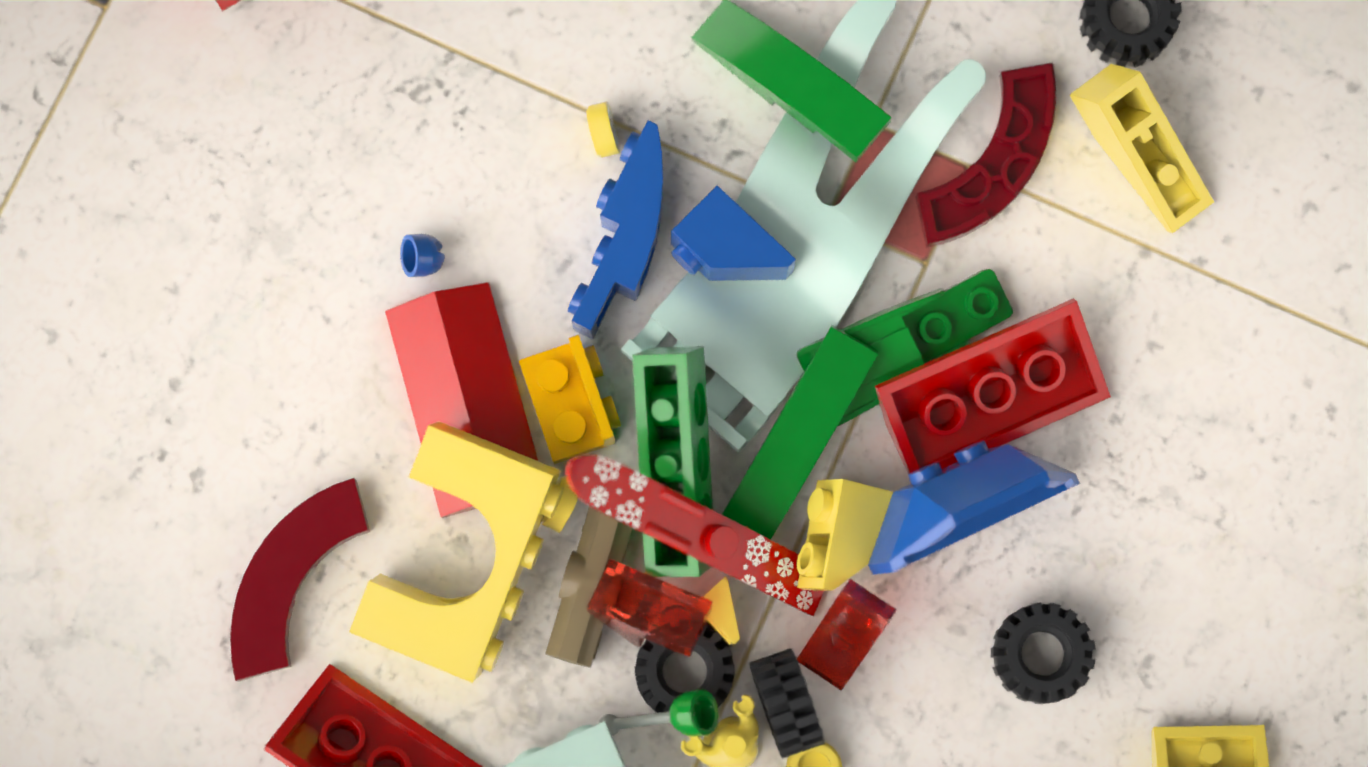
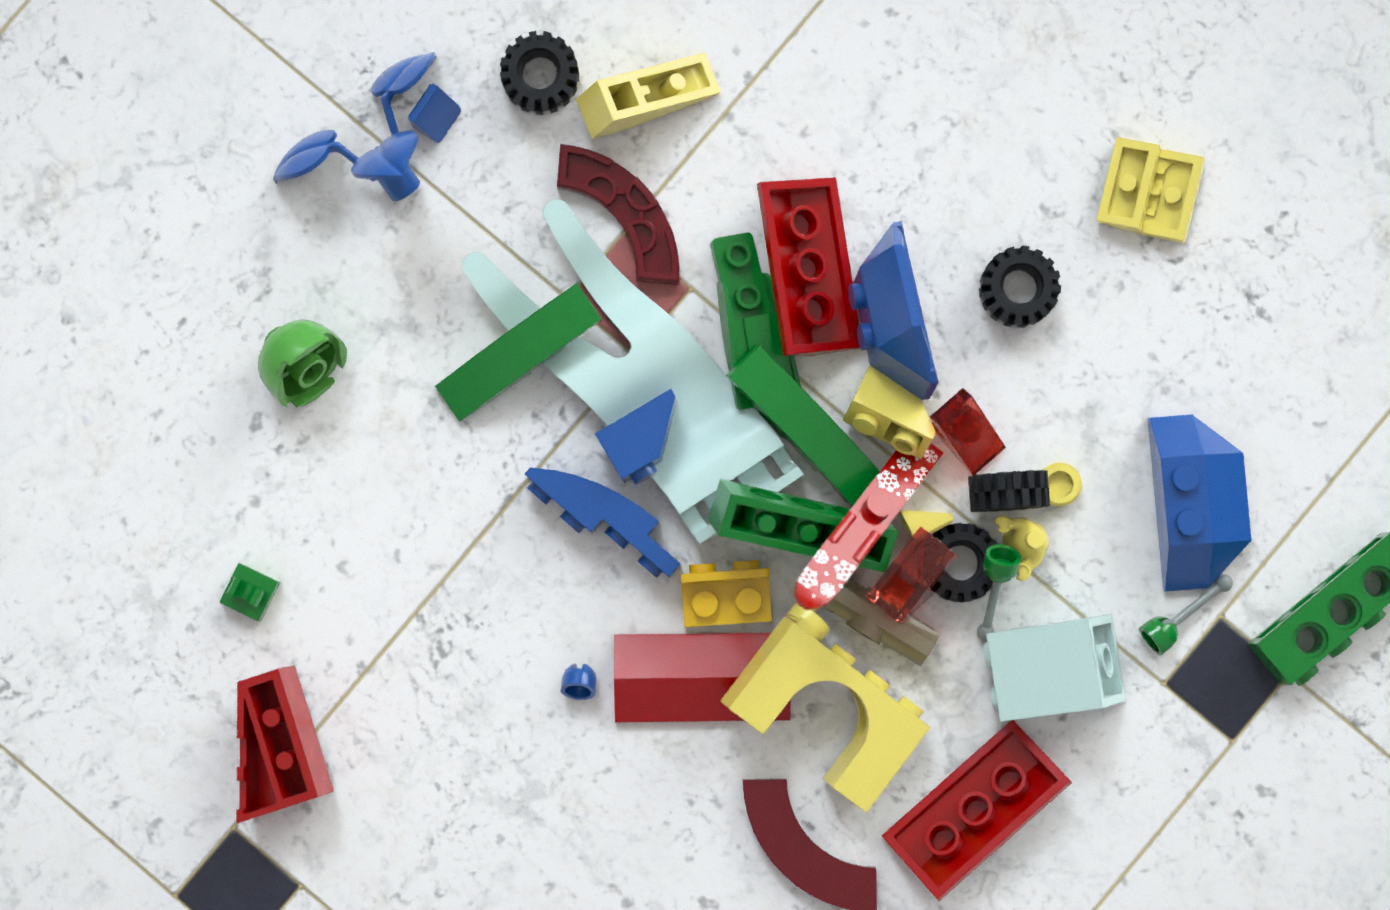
camera: 75 degrees left, 5 degrees up
light yellow tile [586,101,620,158] -> none

